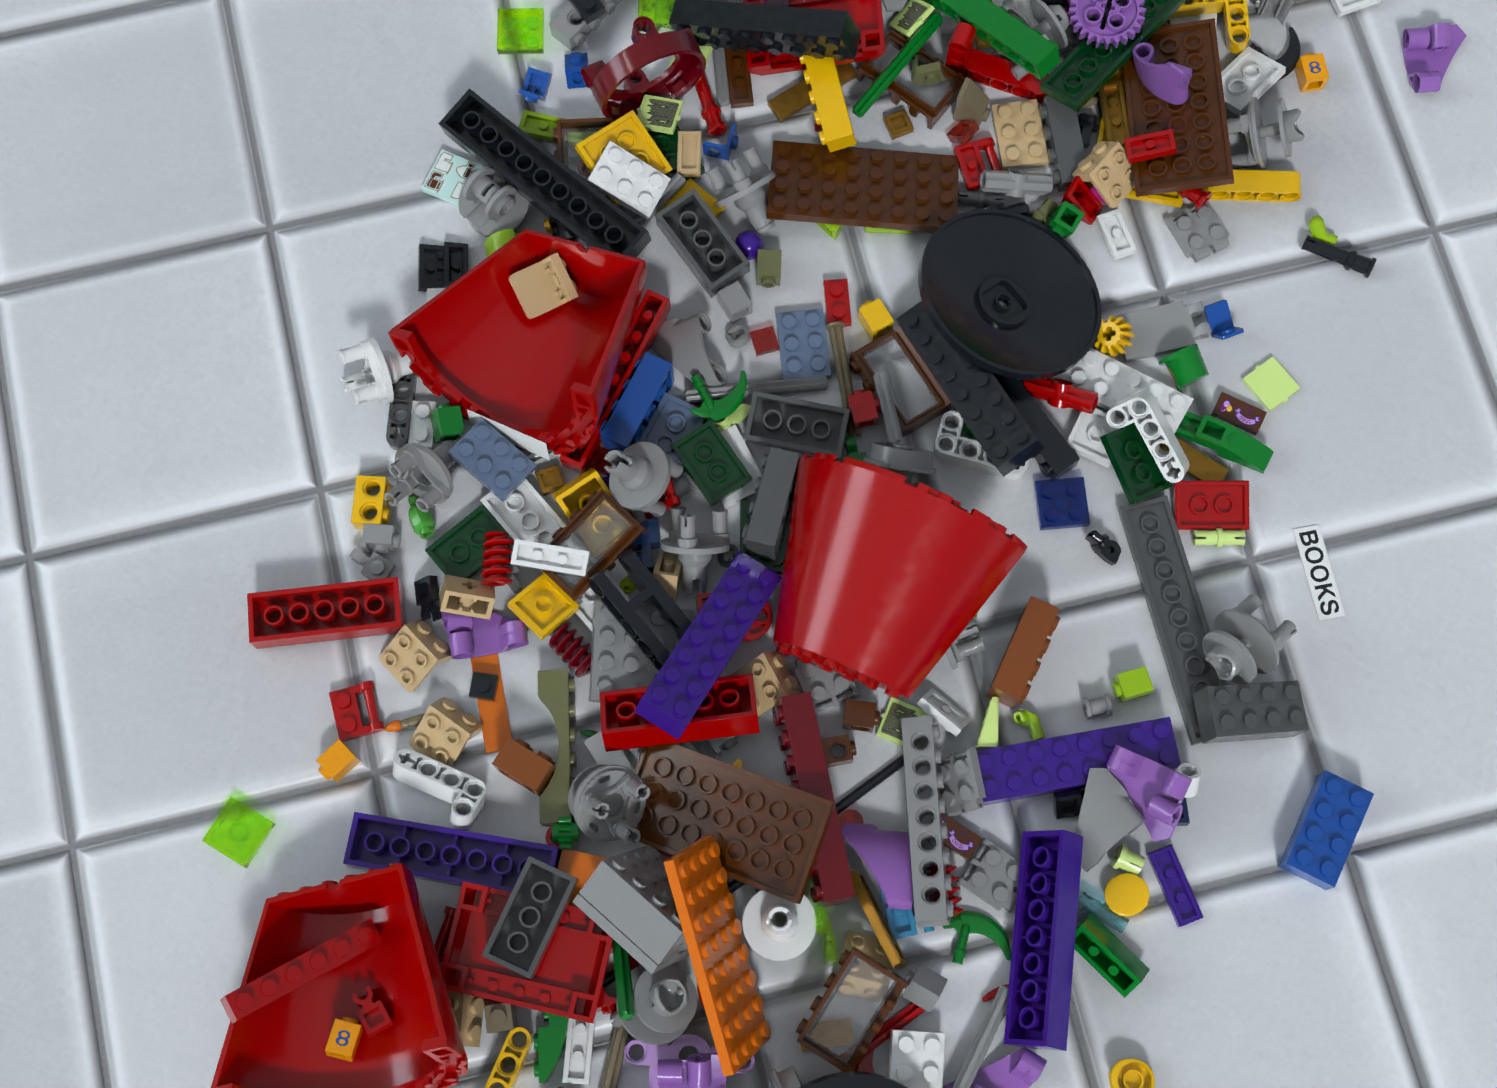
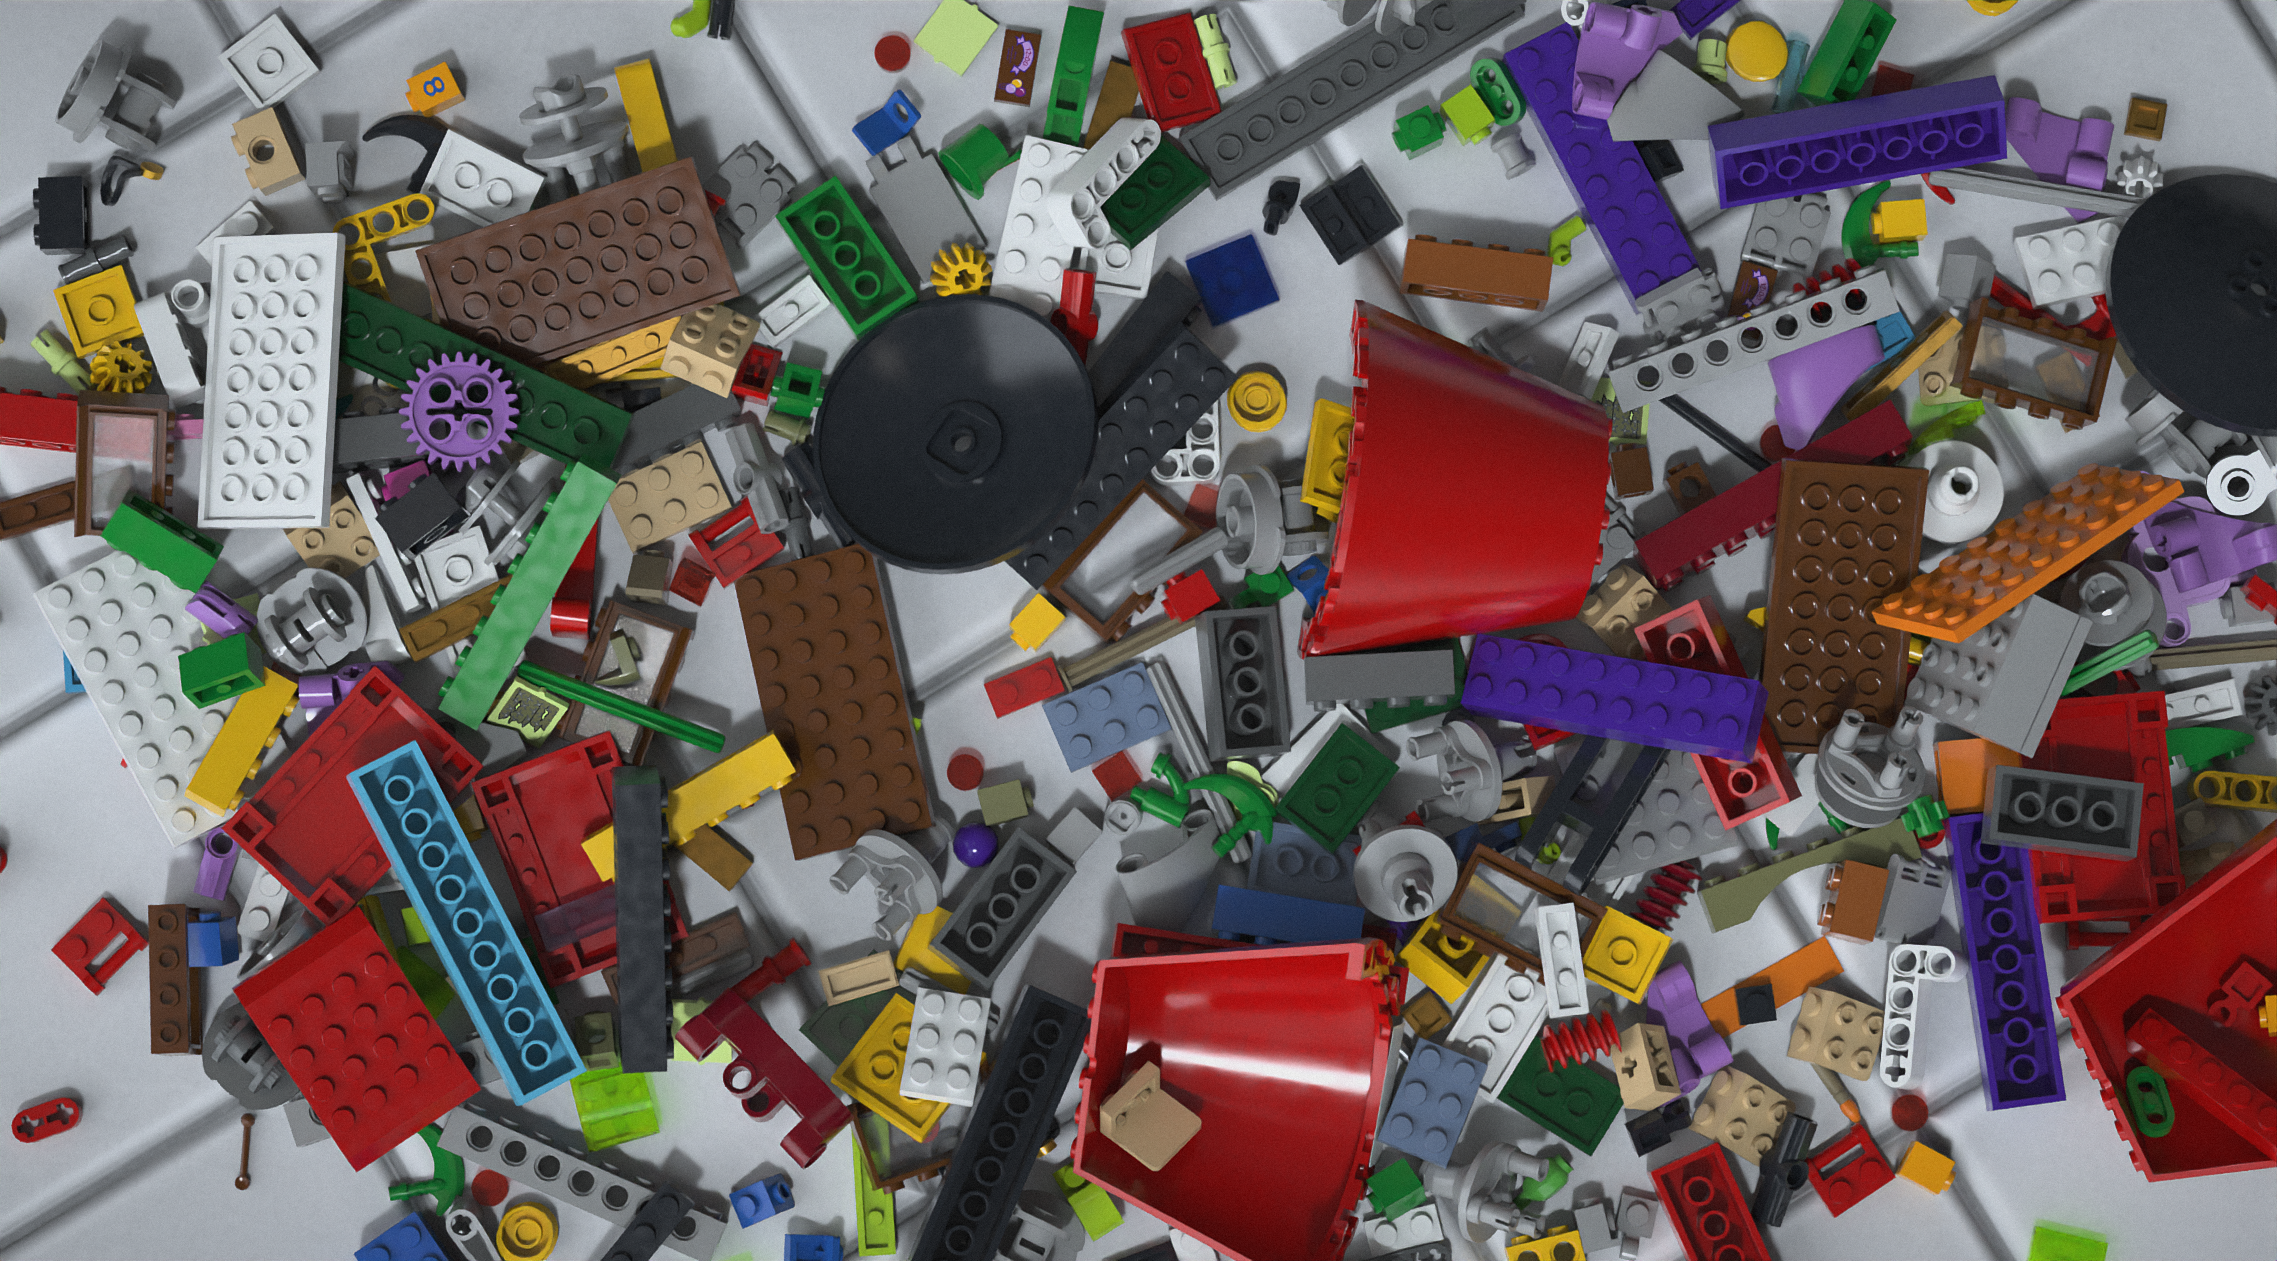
camera: 110 degrees left, 10 degrees up
piece [637,94,684,135] -> none
blue bracket [703,122,739,161] -> none
pearl gold tile [883,109,914,140] -> none
yellowish green slope [976,697,999,751] -> none
red plate [1124,129,1177,164] -> none
medium lavender panel [1132,42,1192,105] -> none
none -> green brick [775,175,918,341]
none -> clear red tile [874,35,911,73]
none -> clear red tile [947,754,984,792]
none -> green plant [1130,752,1191,829]
none -> clear red tile [1184,484,1219,530]
none -> yellow piece [1227,370,1287,433]
none -> black slope [1299,165,1403,266]
none -> green brick [1391,105,1447,160]
none -> green plate [1470,57,1526,126]
none -> black piece [1751,1112,1818,1227]
none -> clear red tile [1870,65,1914,97]
none -> yellow brick [1871,199,1928,244]
none -> light grey plate [1874,854,1952,945]
none -> clear red tile [1890,1094,1928,1131]
none -> green plate [2125,1066,2175,1138]

